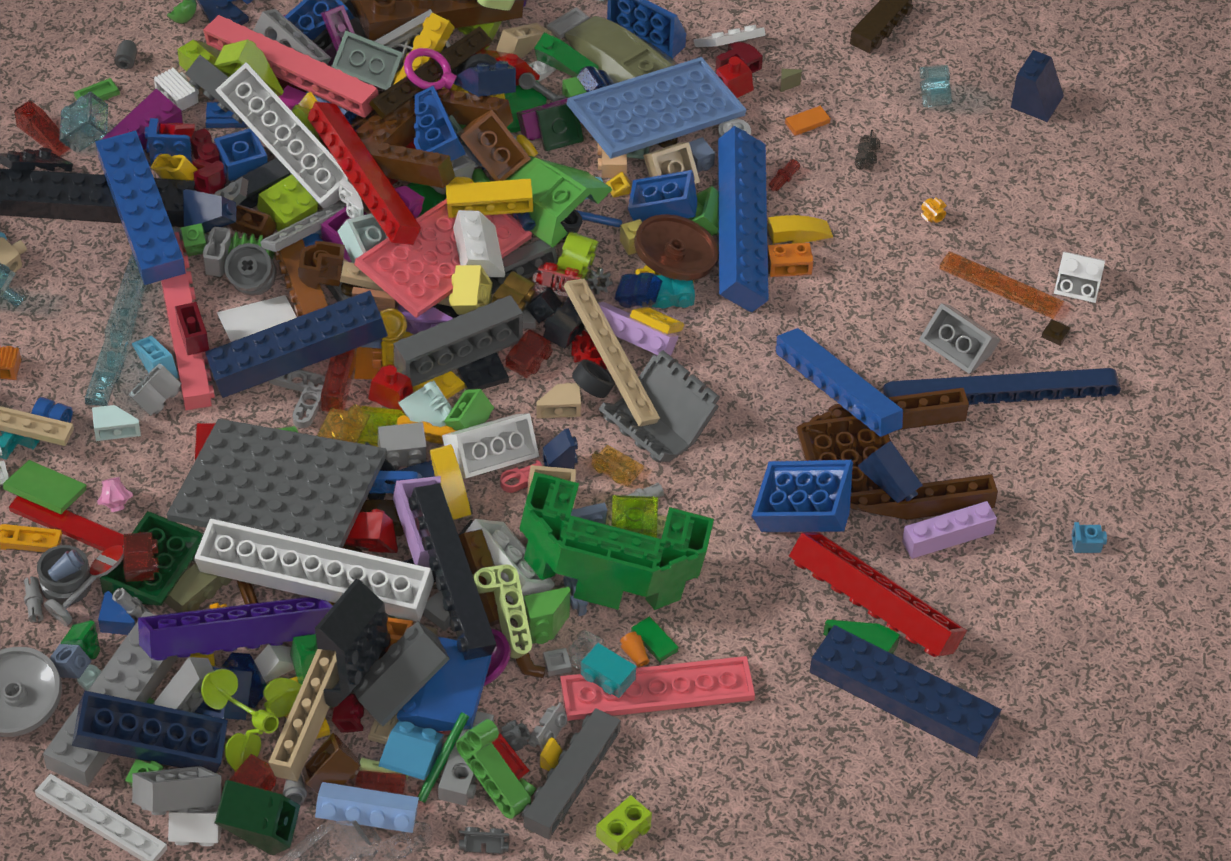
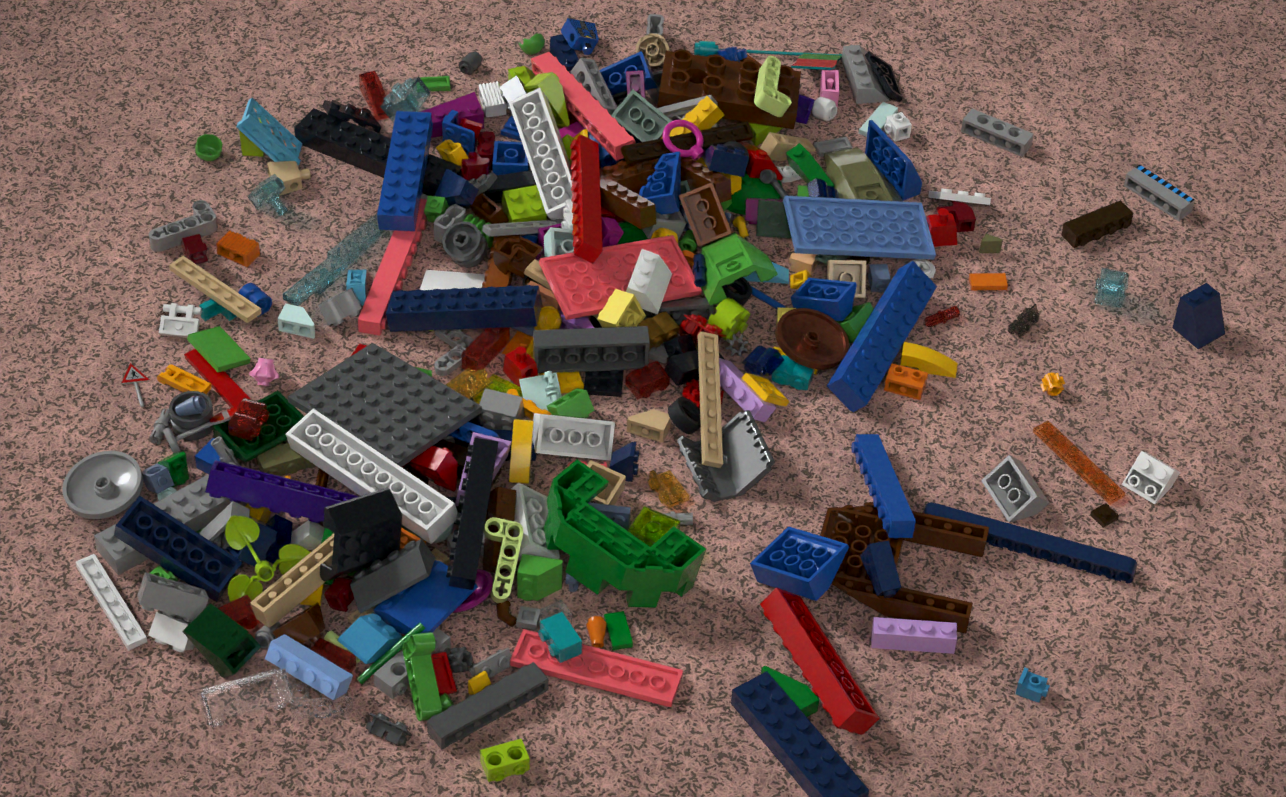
camera: 25 degrees right, 5 degrees down
dark red brick [175,302,209,355] -> none
yellow brick [446,179,533,218] -> none

